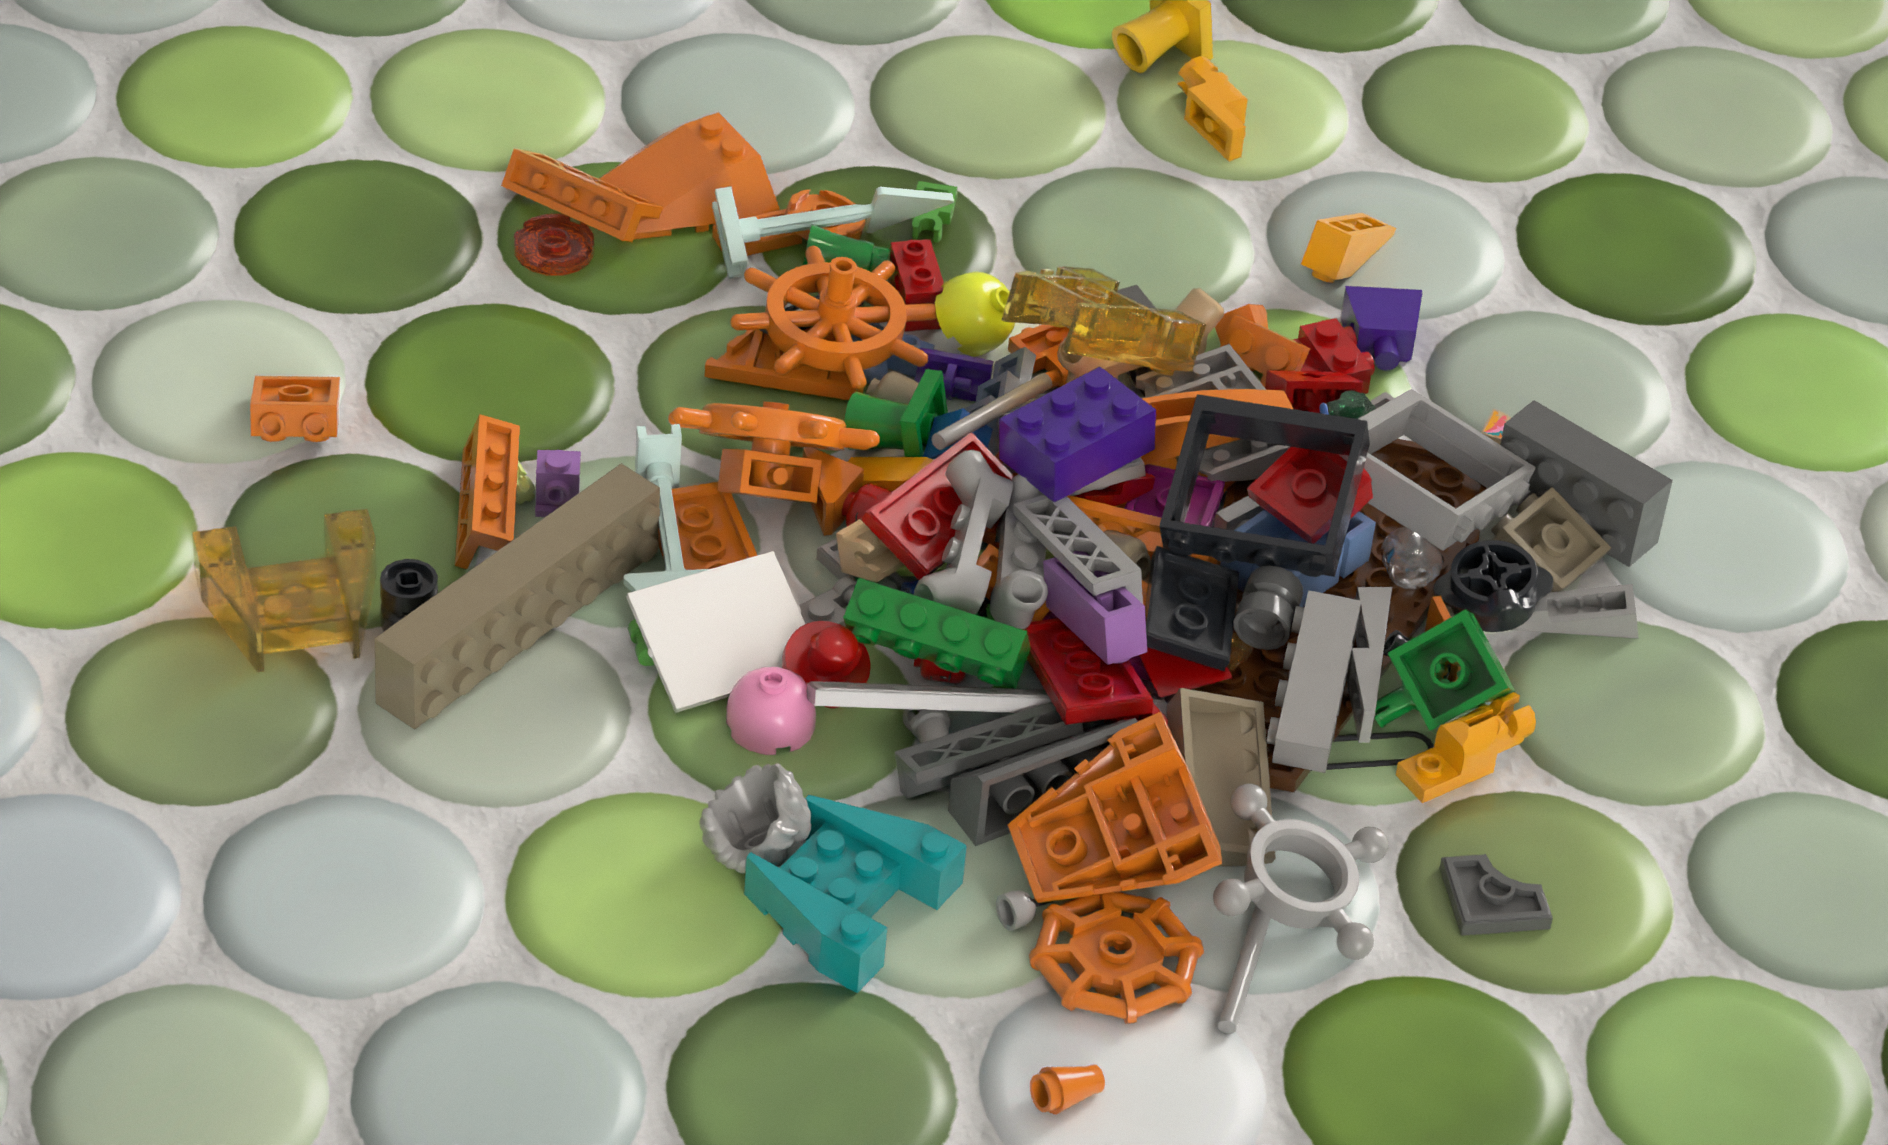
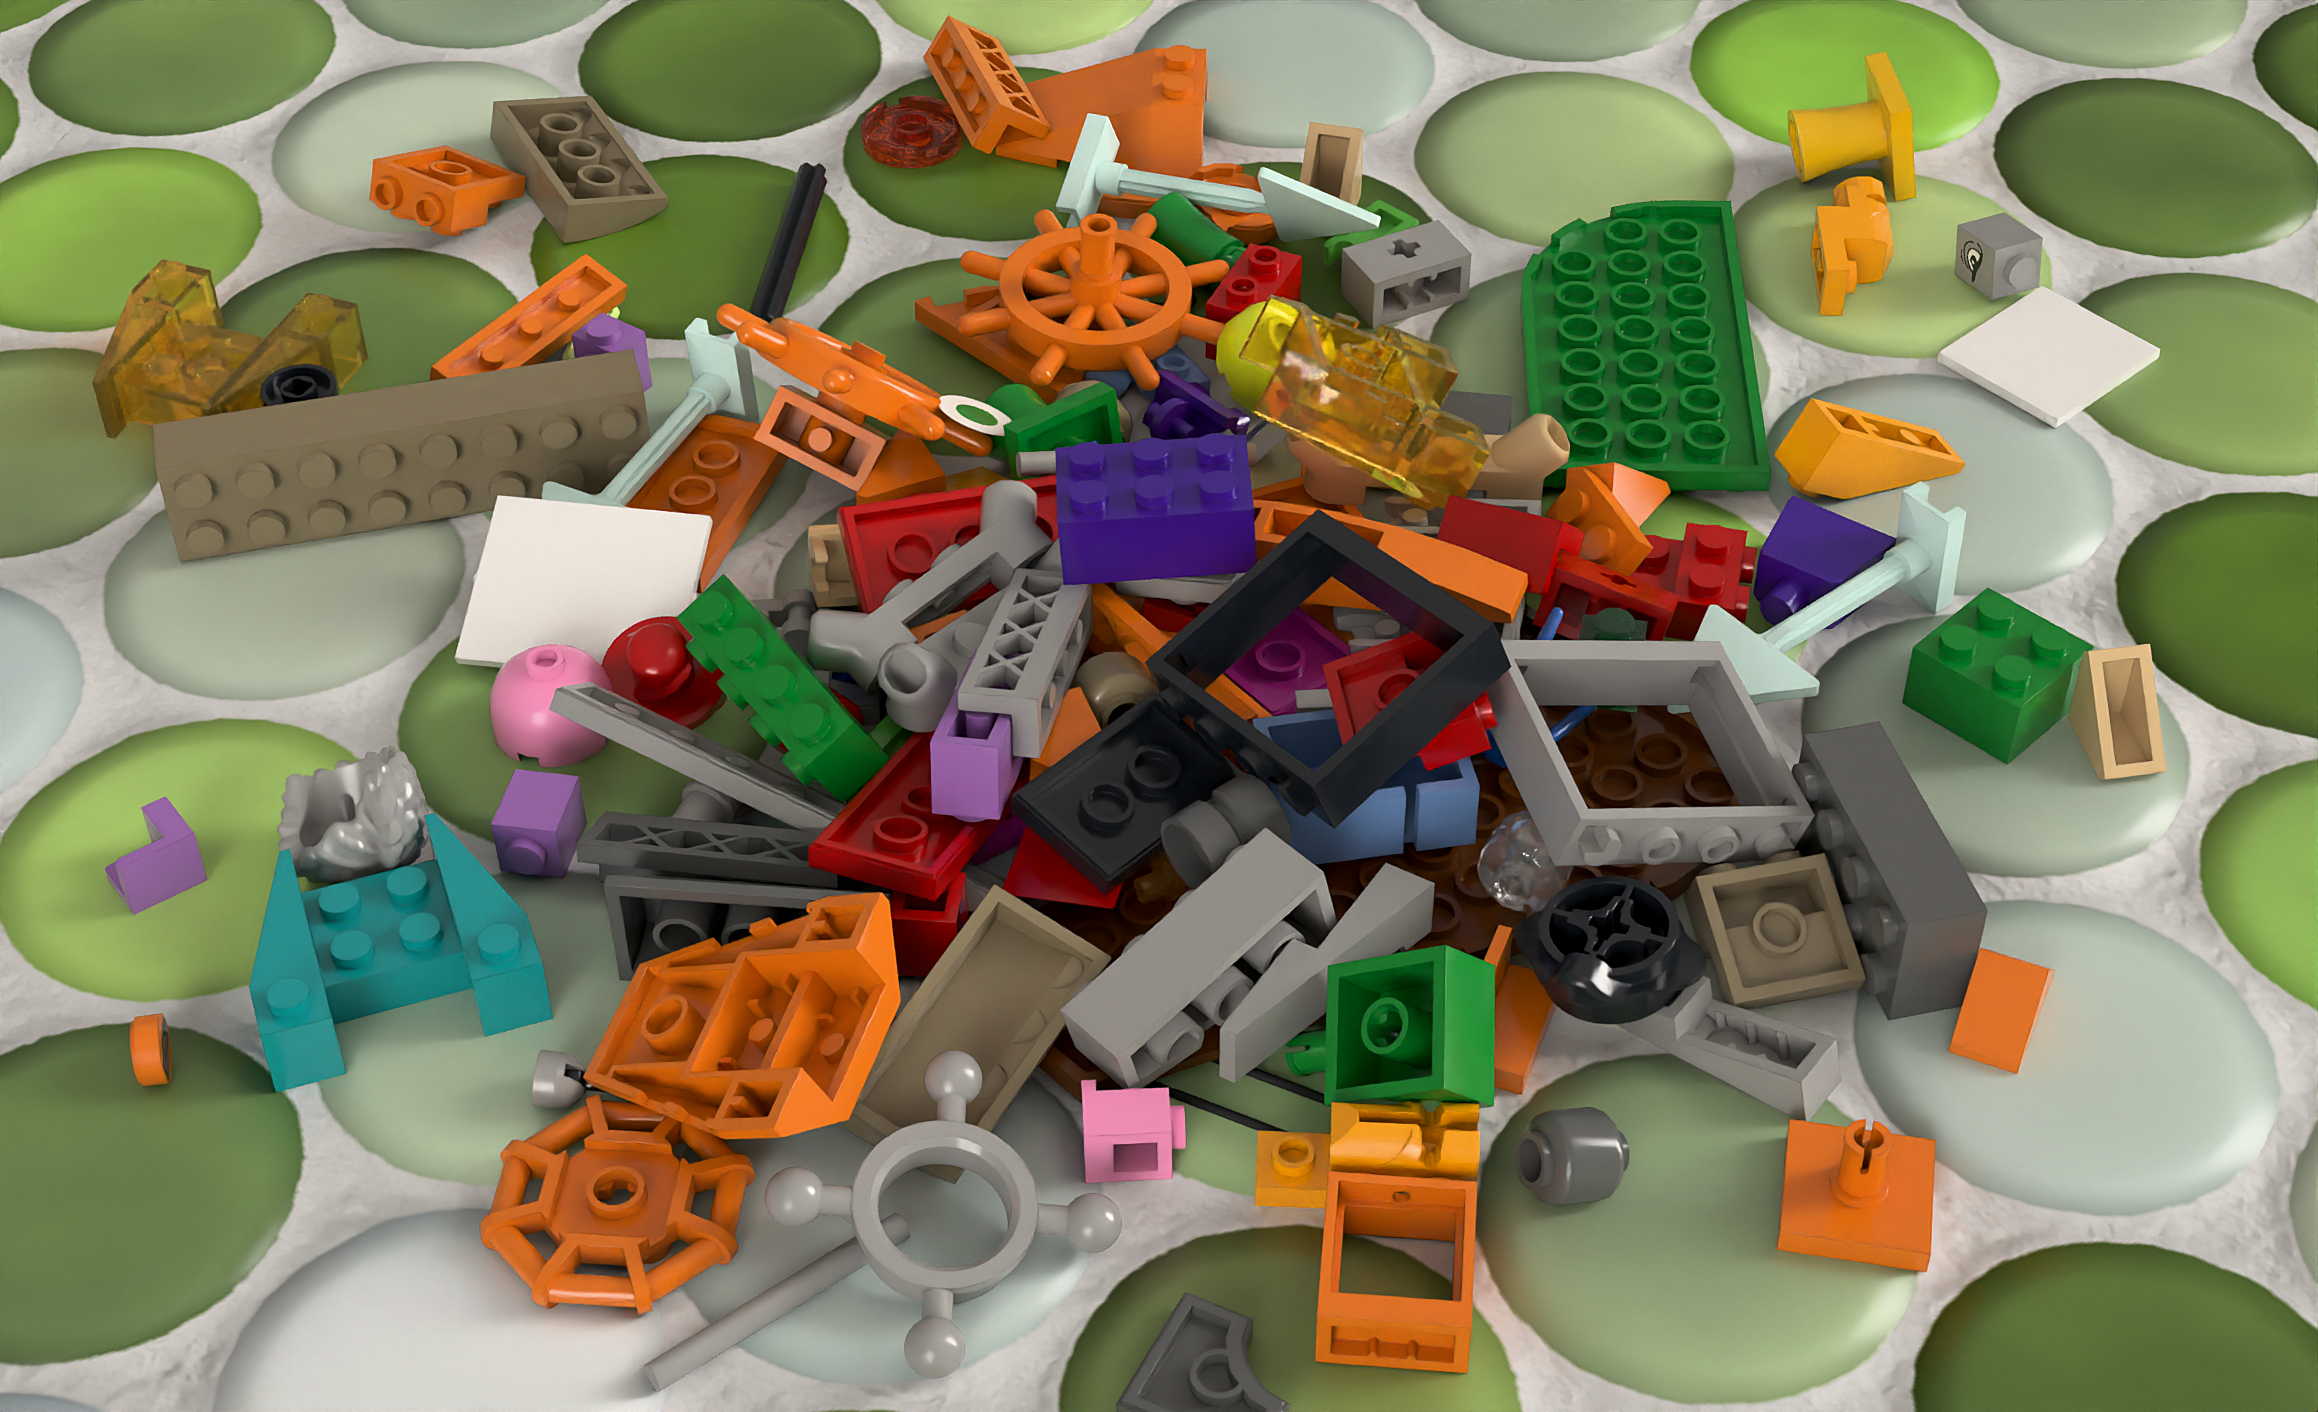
camera: 40 degrees right, 0 degrees up
orange cone [1030,1064,1105,1114] -> none
none -> medium lavender panel [105,796,208,915]
none -> orange tile [130,1013,173,1087]
none -> dark tan slope [490,96,668,243]
none -> medium lavender brick [491,769,587,878]
none -> black axle [749,162,827,323]
none -> white sticker [938,395,1012,436]
none -> bright pink brick [1081,1080,1186,1183]
none -> tan slope [1299,122,1364,235]
none -> orange window [1315,1171,1477,1373]
none -> light grey brick [1341,220,1472,329]
none -> red panel [1437,495,1585,596]
none -> dark grey head [1515,1107,1630,1206]
none -> green plate [1520,200,1771,492]
none -> light aqua piece [1667,481,1967,714]
none -> orange tile [1777,1119,1936,1272]
none -> green brick [1902,587,2094,765]
none -> white piece [1937,286,2161,428]
none -> orange slope [1948,948,2055,1074]
none -> light grey brick [1955,212,2043,300]
none -> tan slope [2068,644,2167,780]

